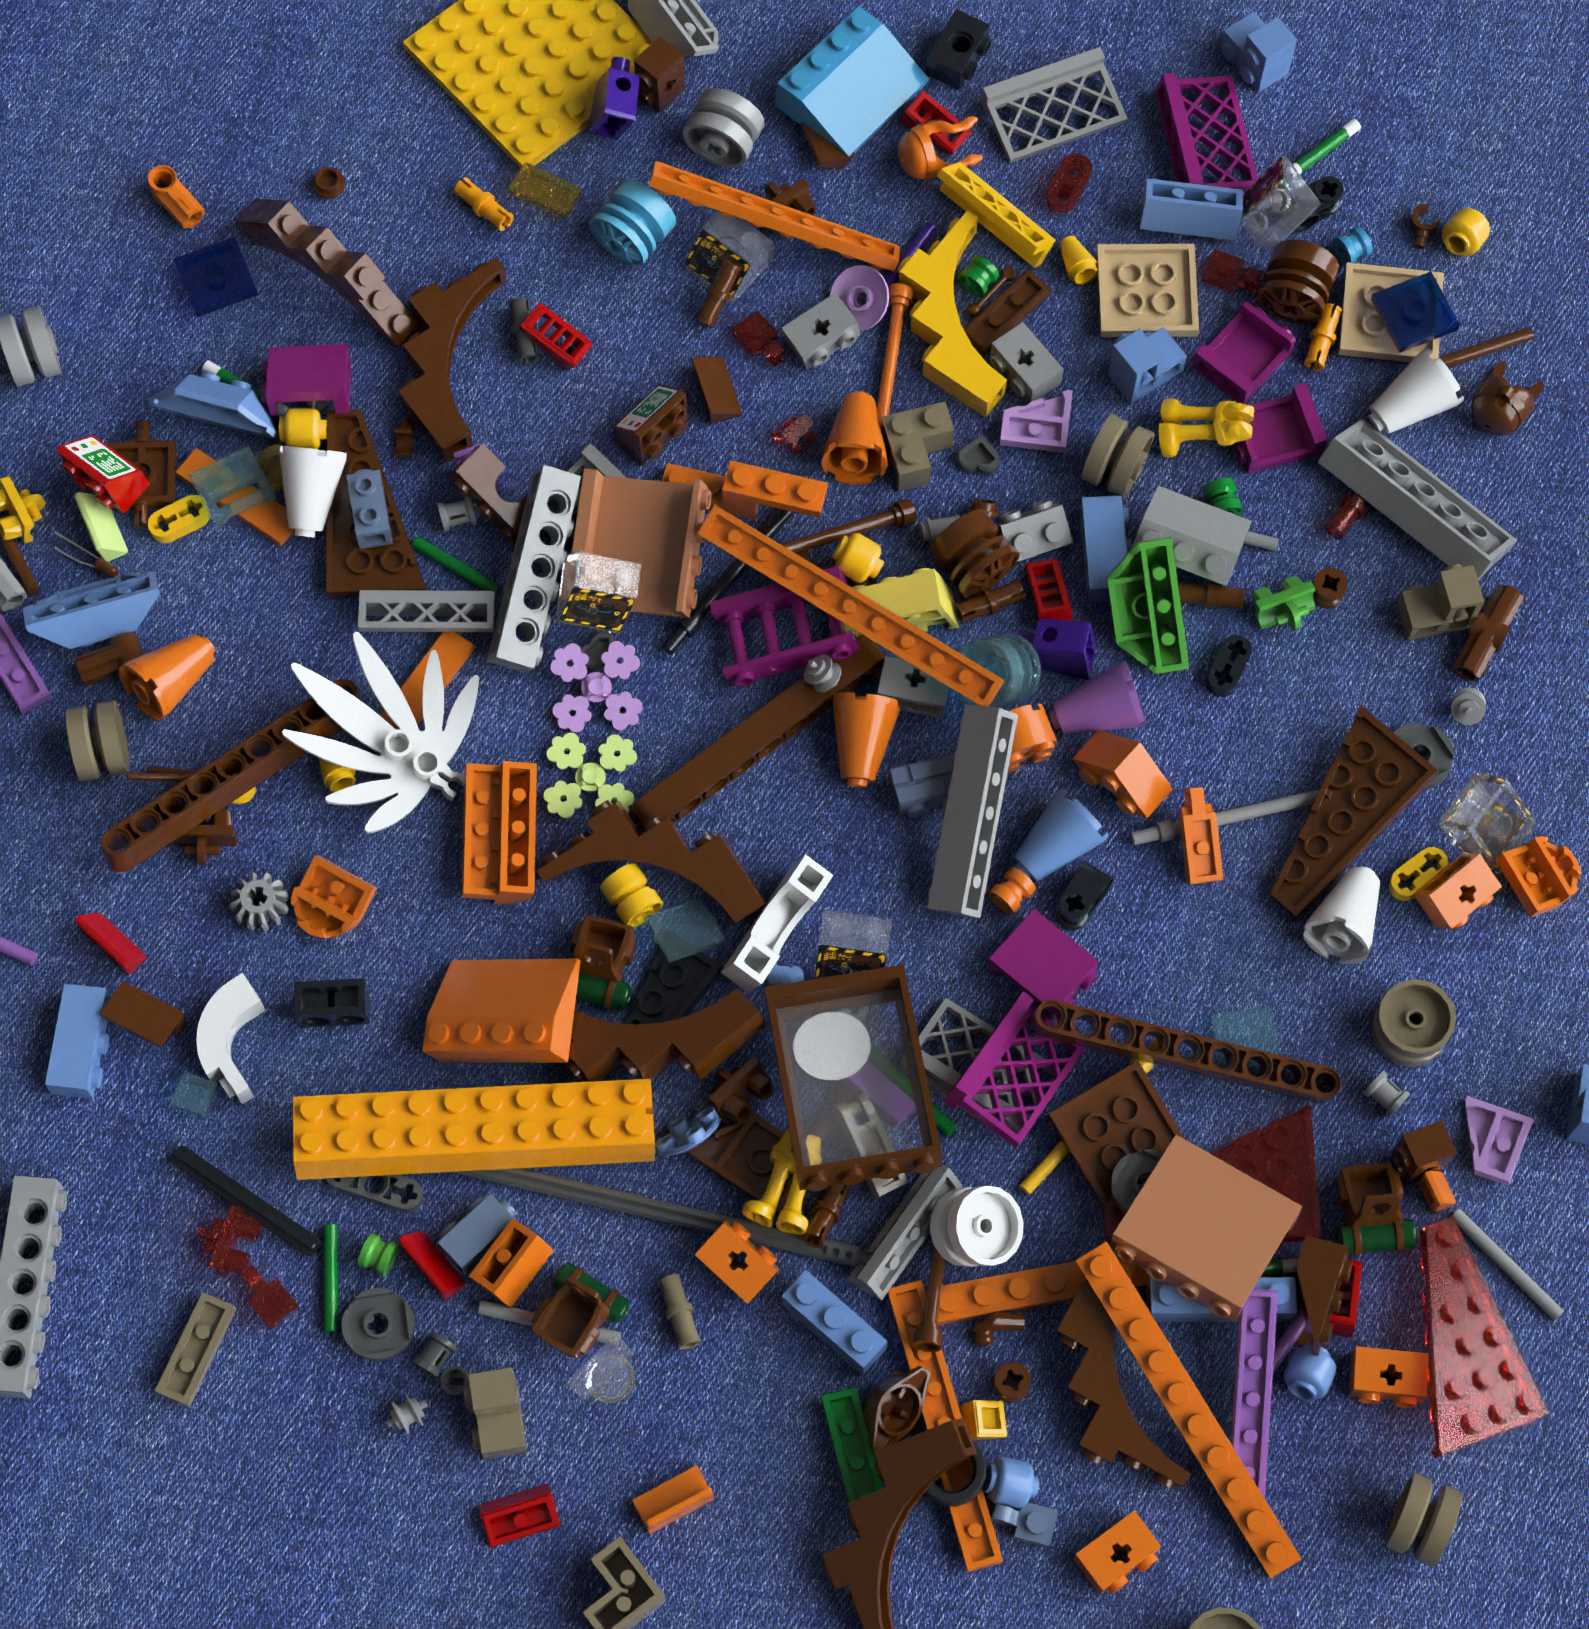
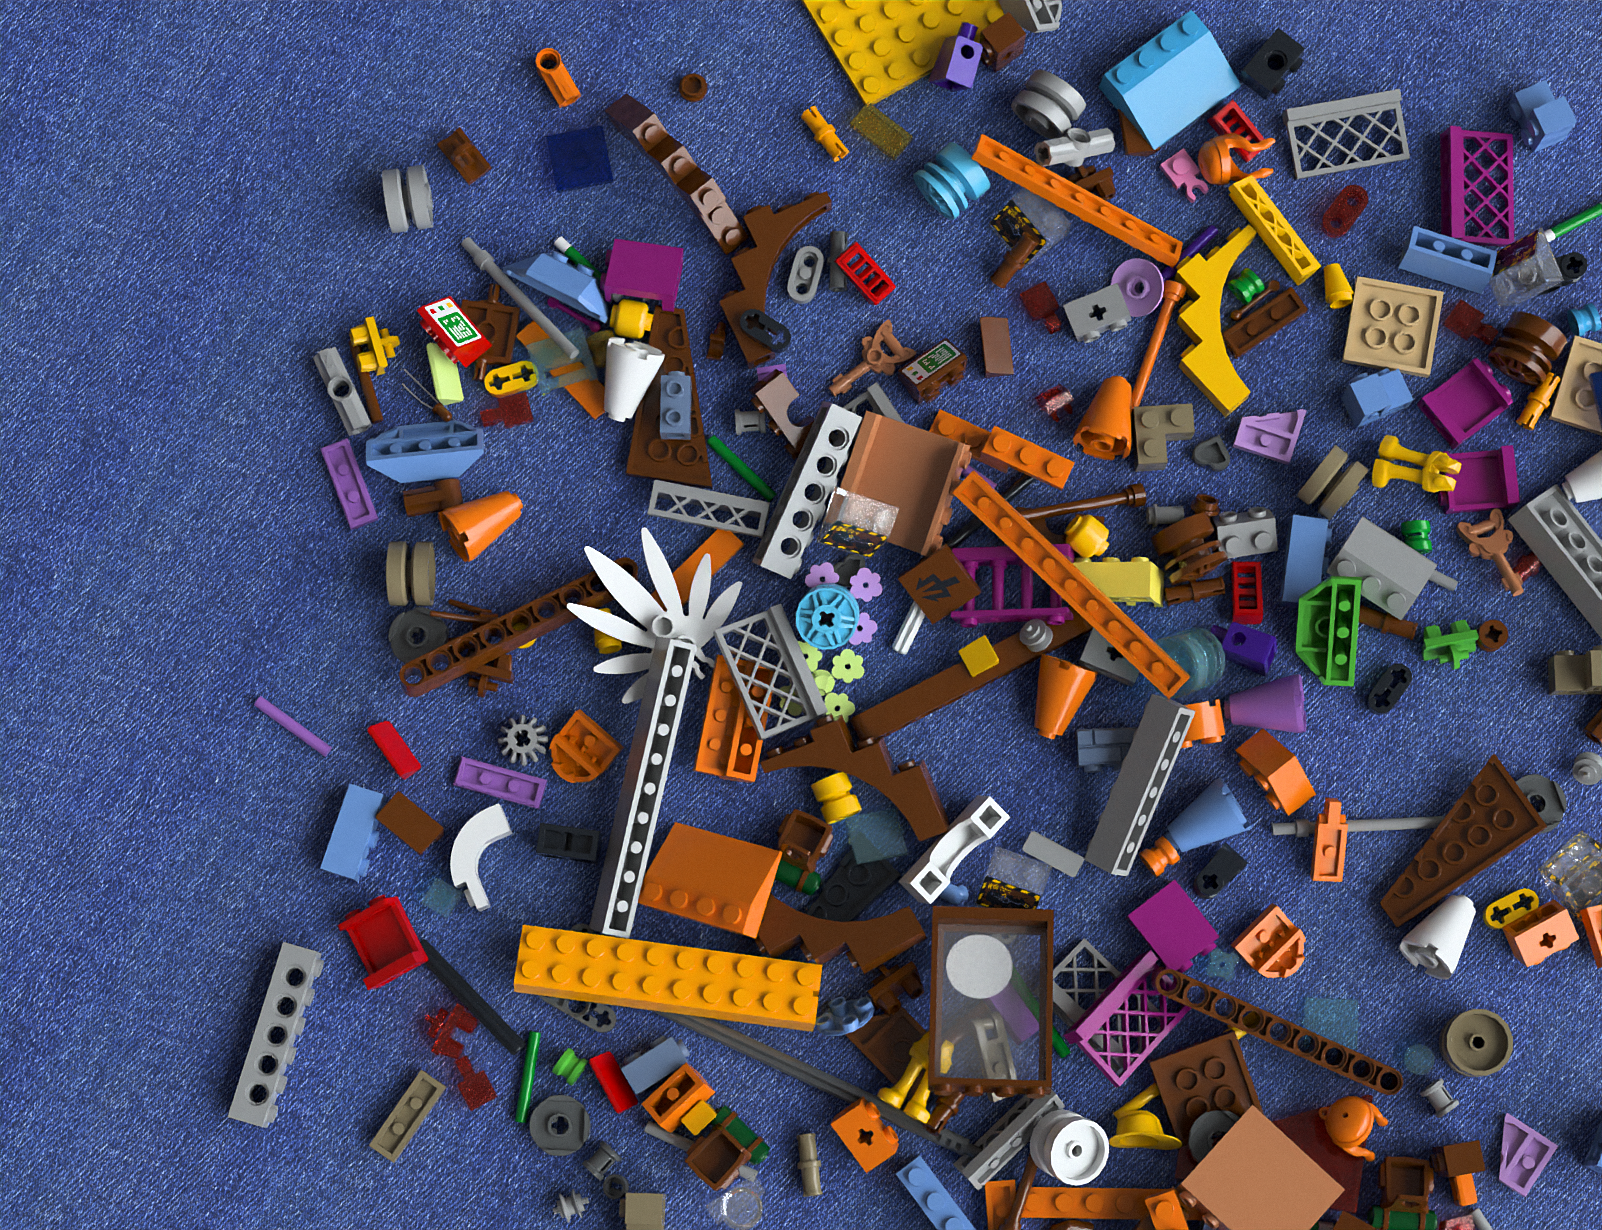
camera: 15 degrees right, 10 degrees up
light grey brick [990,322,1063,403] -> none
none -> red panel [337,895,429,990]
none -> dark grey plate [388,607,449,664]
none -> reddish brown hips [437,127,492,186]
none -> medium lavender tile [453,756,548,809]
none -> light grey bar [461,237,579,359]
none -> clear red plate [480,392,534,429]
none -> magenta hinge [548,297,601,332]
none -> light grey brick [589,637,697,938]
none -> yellow slope [681,1100,716,1136]
none -> light grey fence [713,604,828,741]
none -> black beam [740,309,791,353]
none -> light grey plate [787,246,824,304]
none -> medium azure wheel [796,583,860,650]
none -> nougat piece [828,319,916,397]
none -> white axle [892,601,925,655]
none -> reddish brown tile [898,544,981,624]
none -> yellow slope [958,635,999,677]
none -> light grey slope [1022,831,1084,877]
none -> light grey piece [1034,128,1116,167]
none -> yellow piece [1108,1110,1182,1150]
none -> bright pink plate [1159,148,1209,203]
none -> clear light blue plate [1206,948,1239,981]
none -> orange slope [1230,903,1306,978]
none -> orange hair [1319,1096,1388,1162]
none -> clear light blue plate [1403,1044,1434,1075]
none -> nougat piece [1456,508,1524,596]

